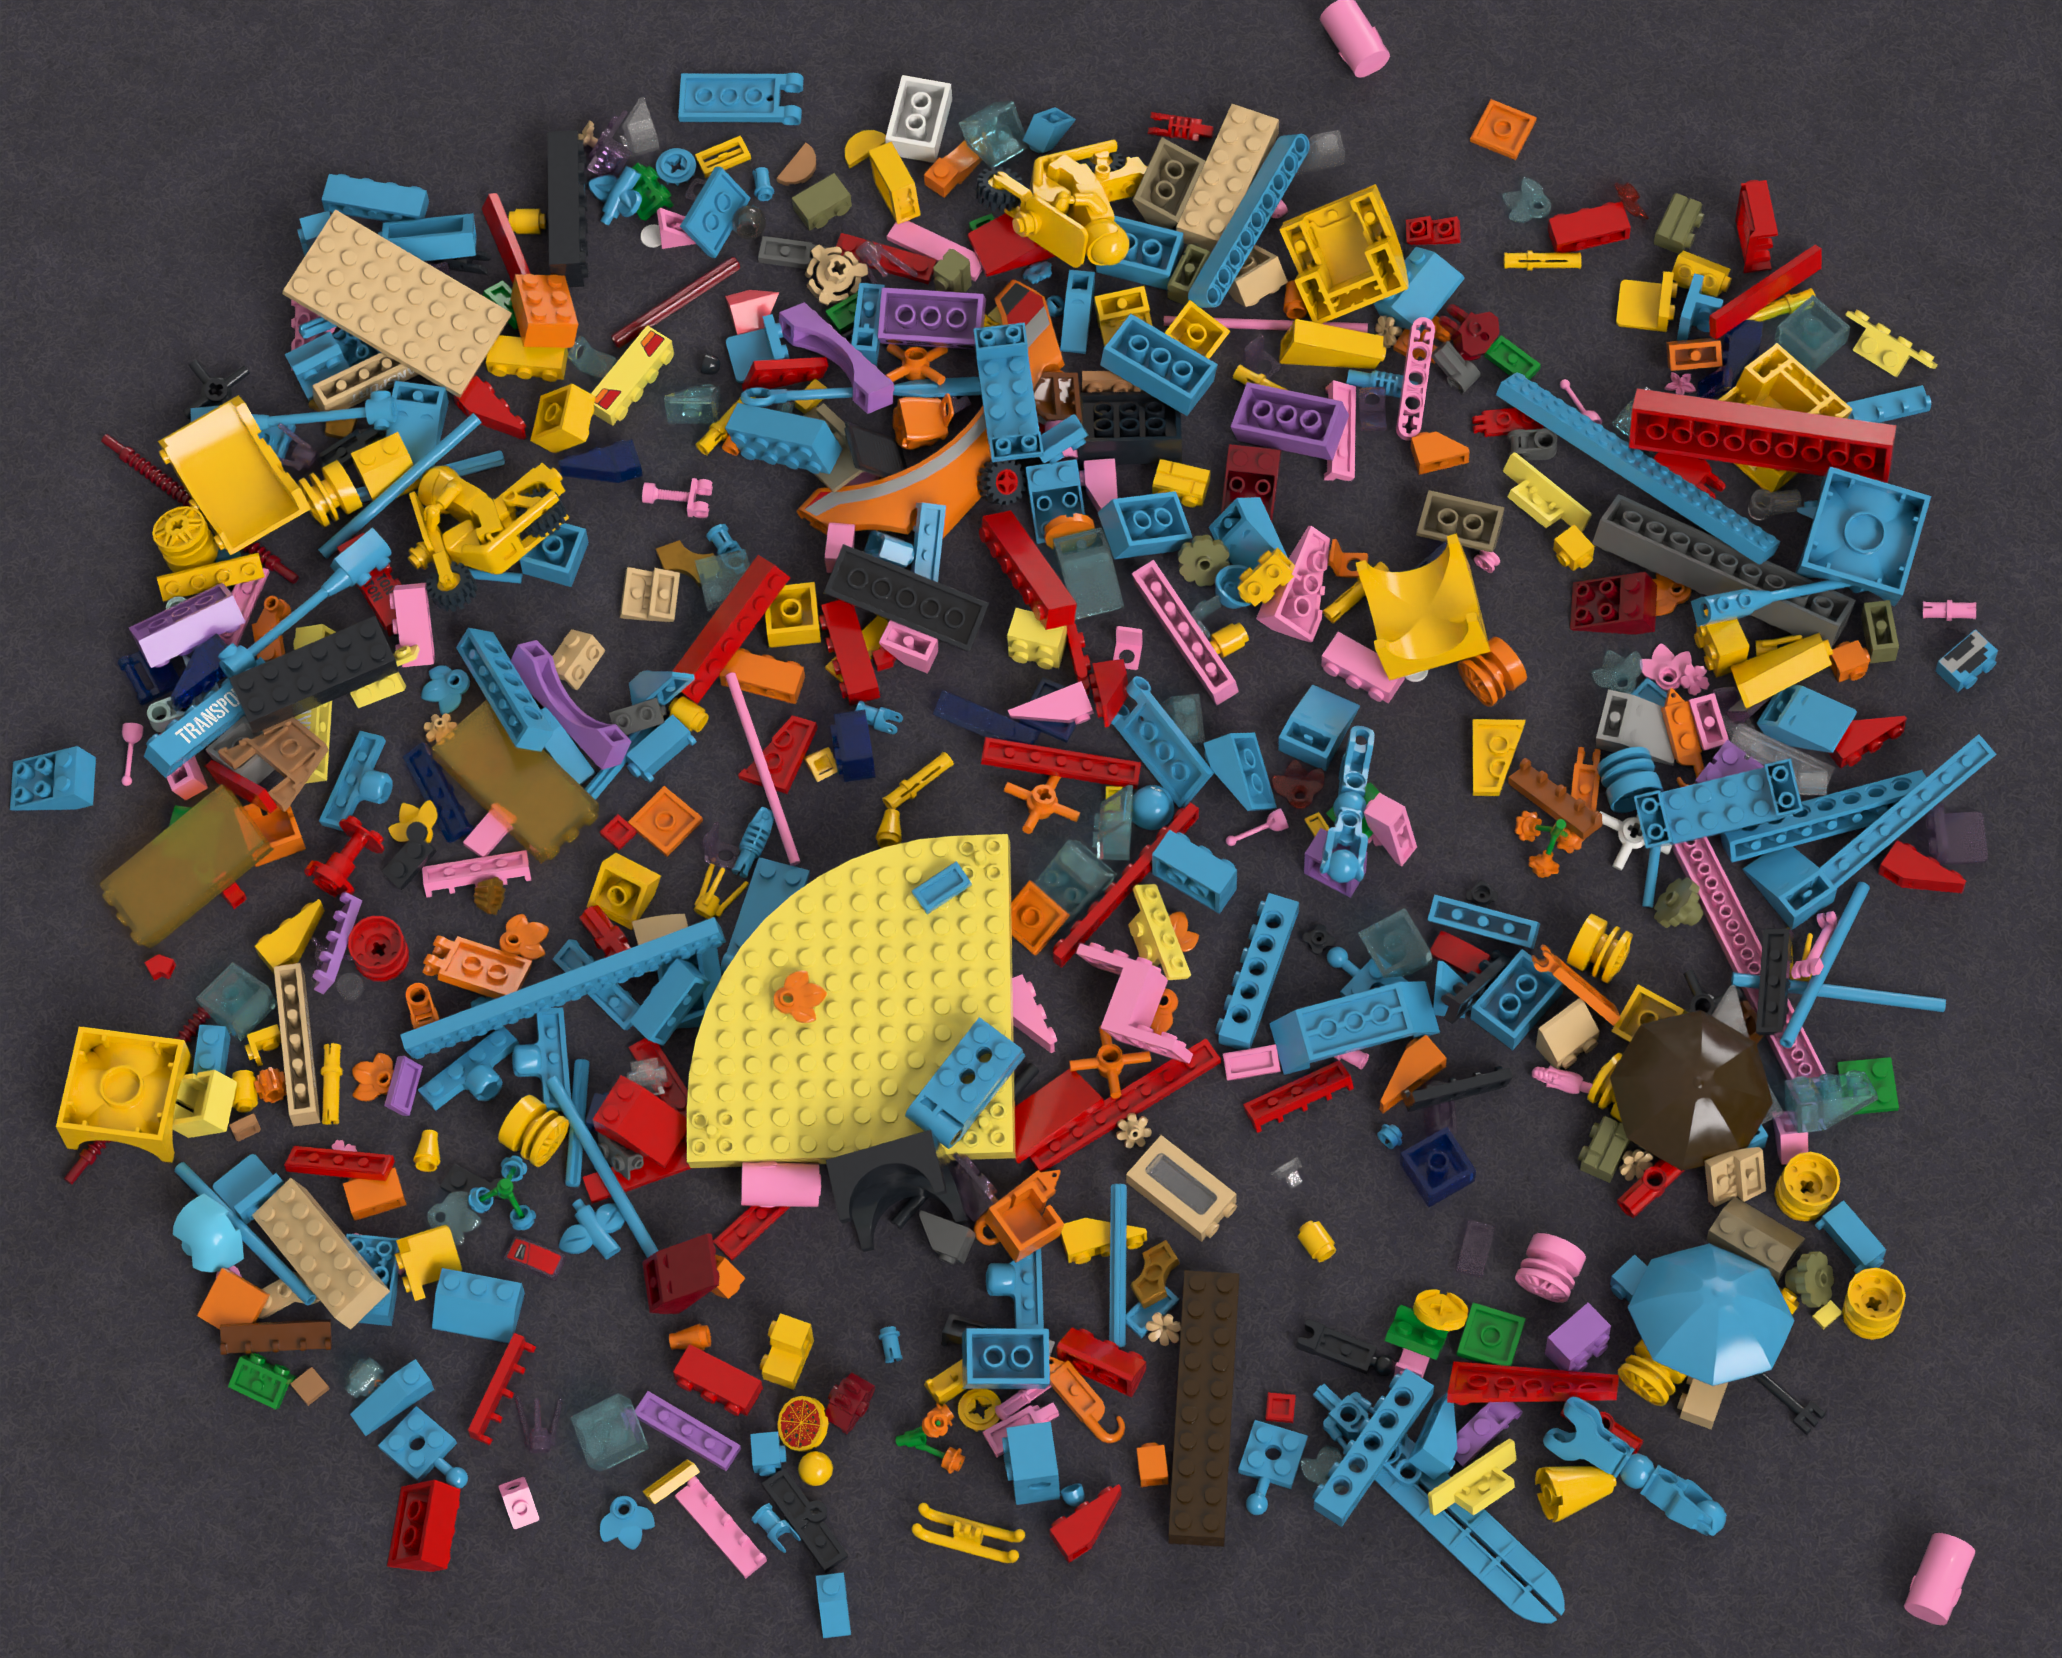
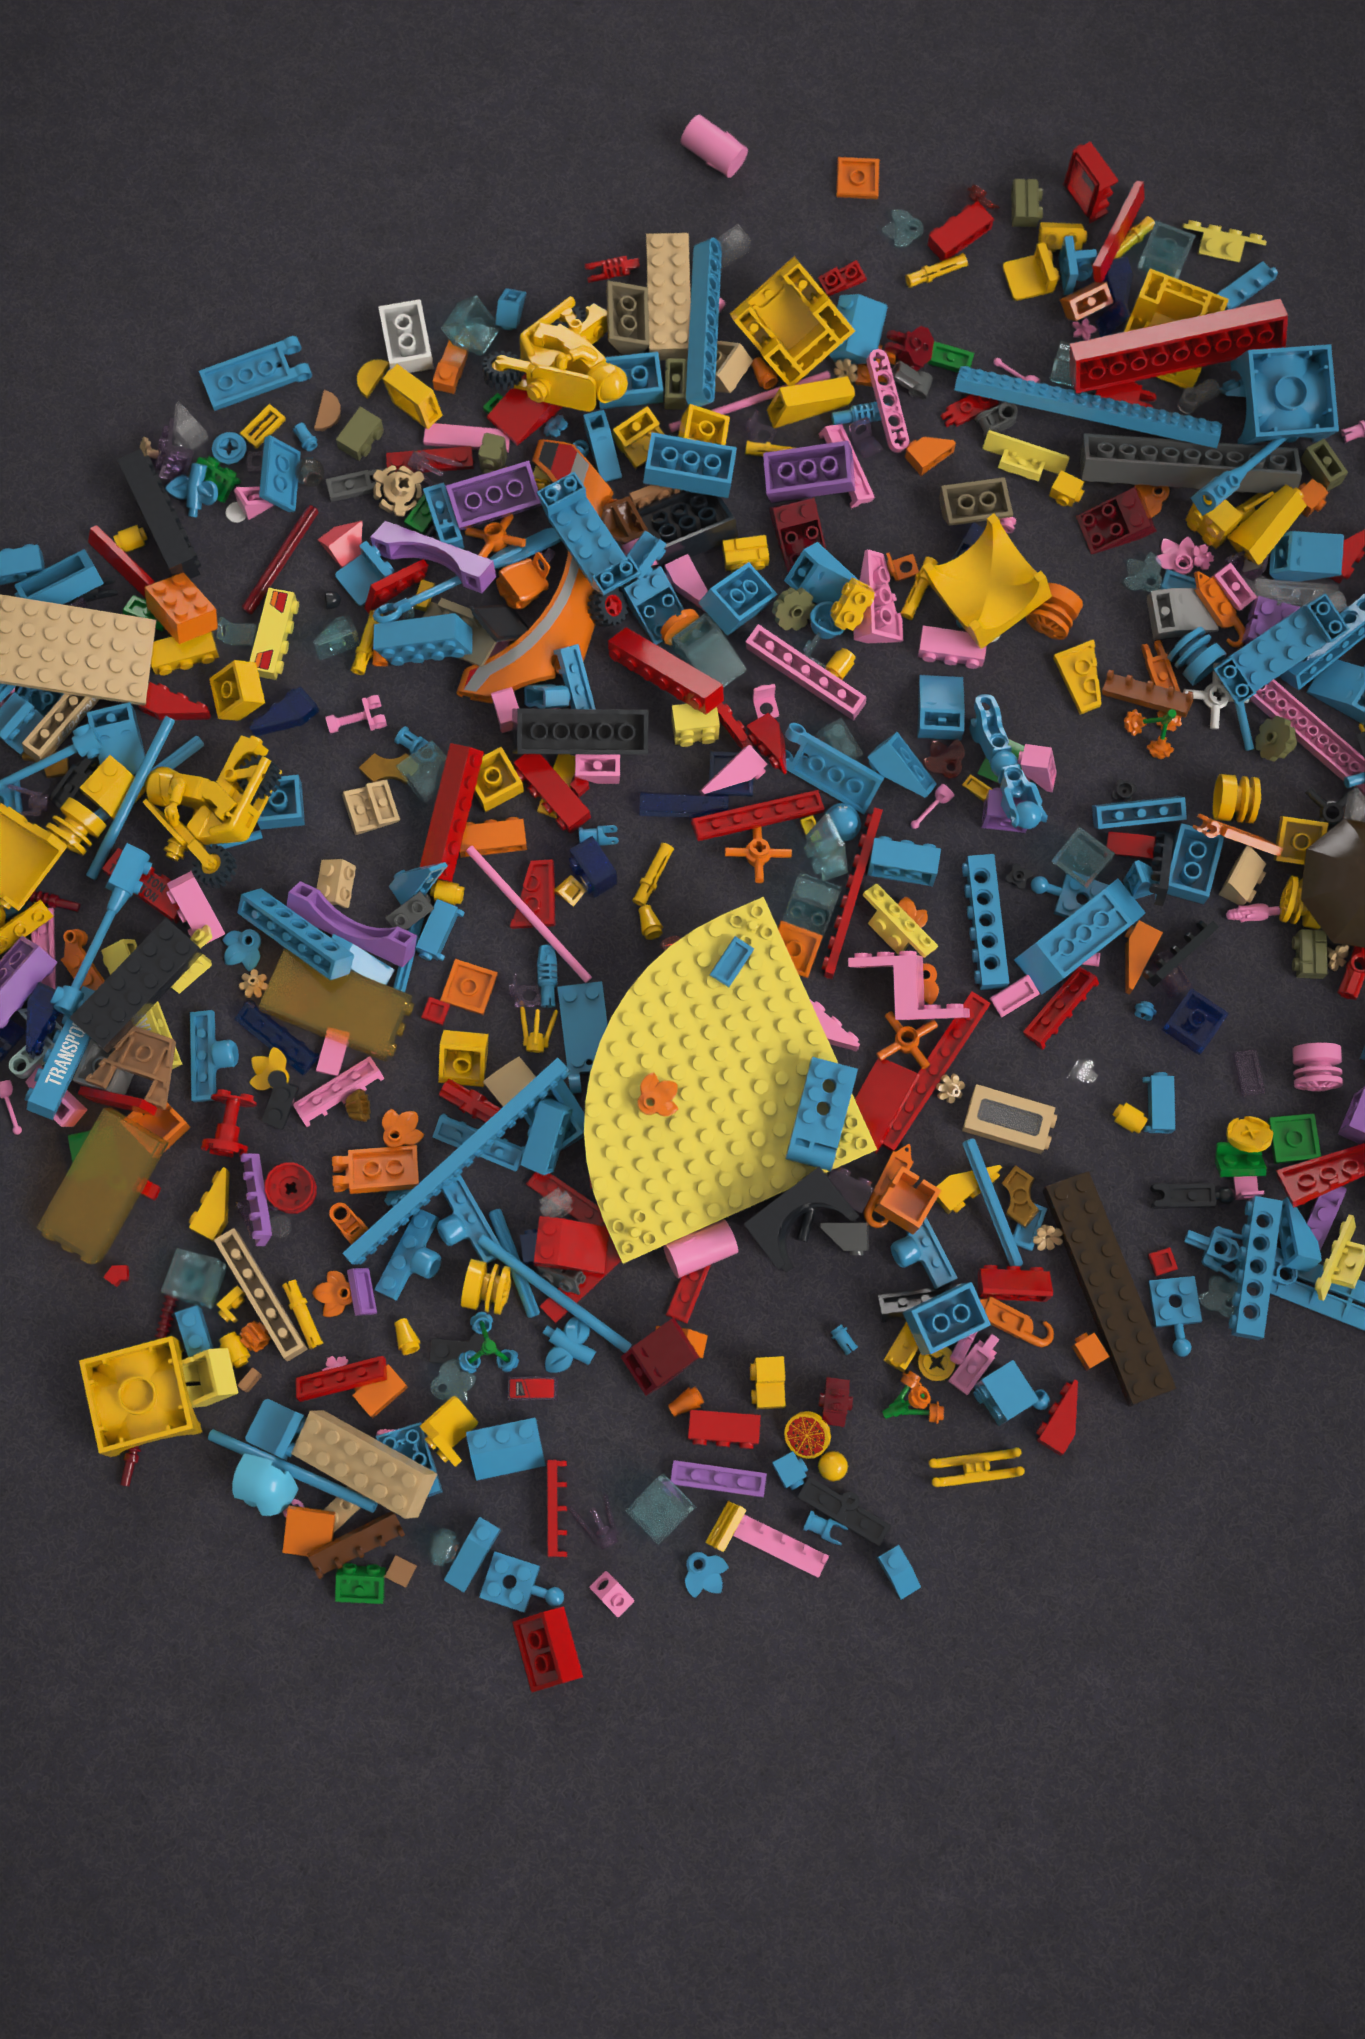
camera: 30 degrees left, 10 degrees up
none -> dark azure brick [1142,1072,1175,1133]

